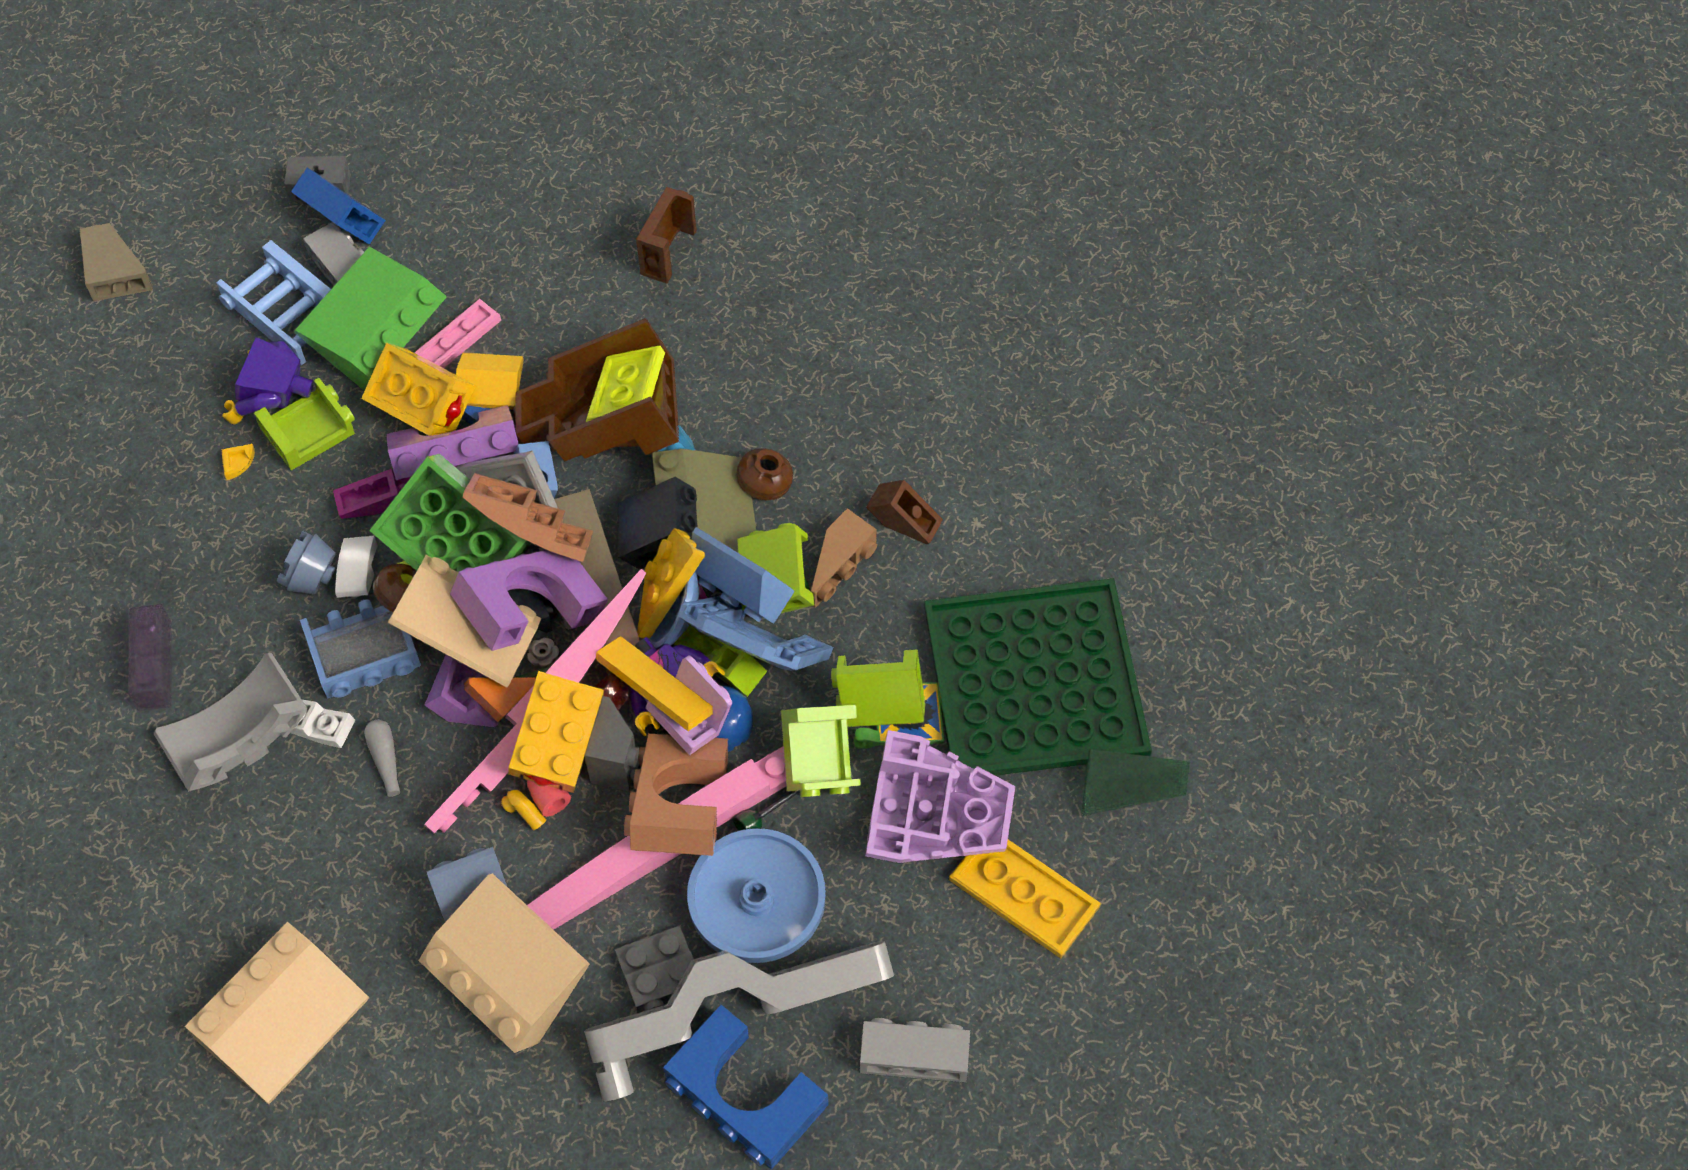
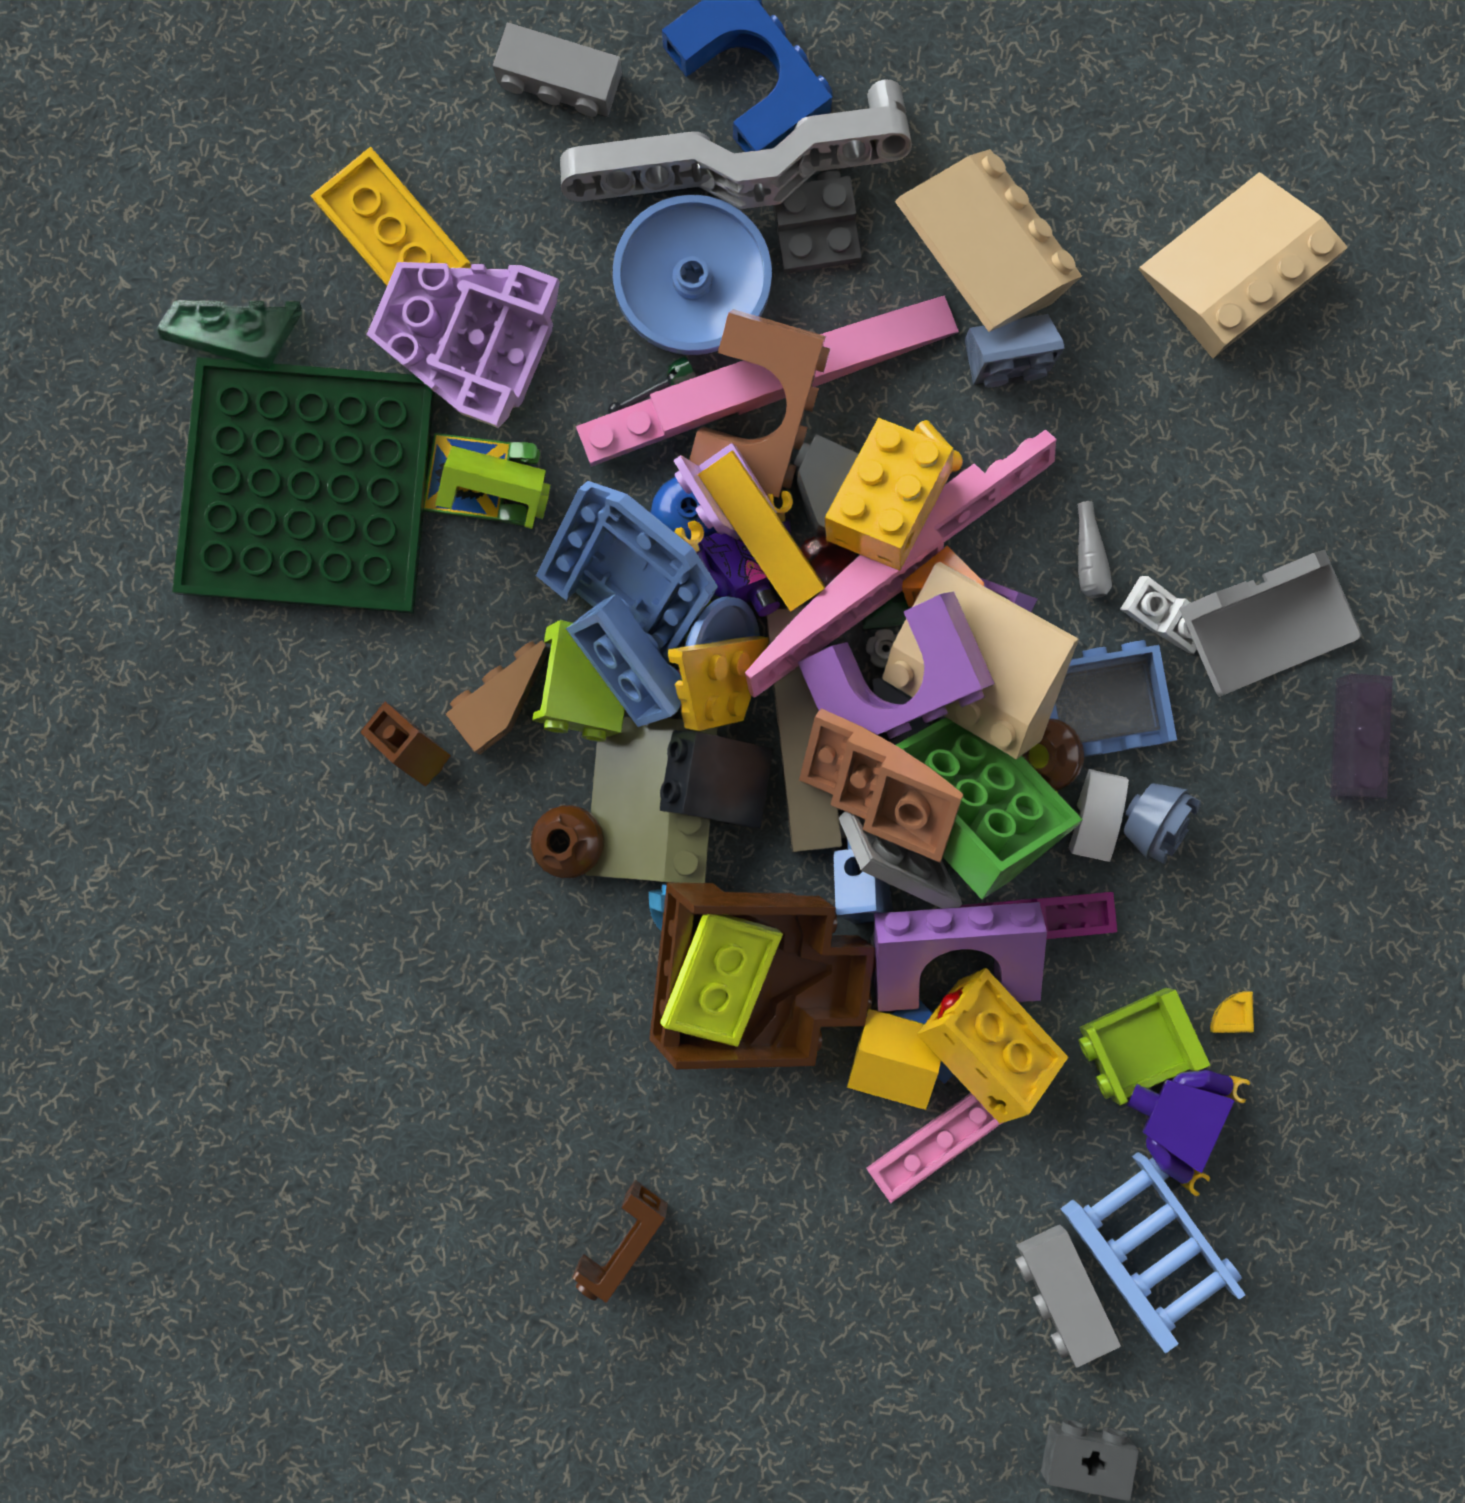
camera: 170 degrees left, 25 degrees up
dark tan slope [80,223,153,301] -> none
blue slope [291,167,386,244] -> none
bright green slope [294,247,447,391] -> none
panel [781,705,861,797] -> none

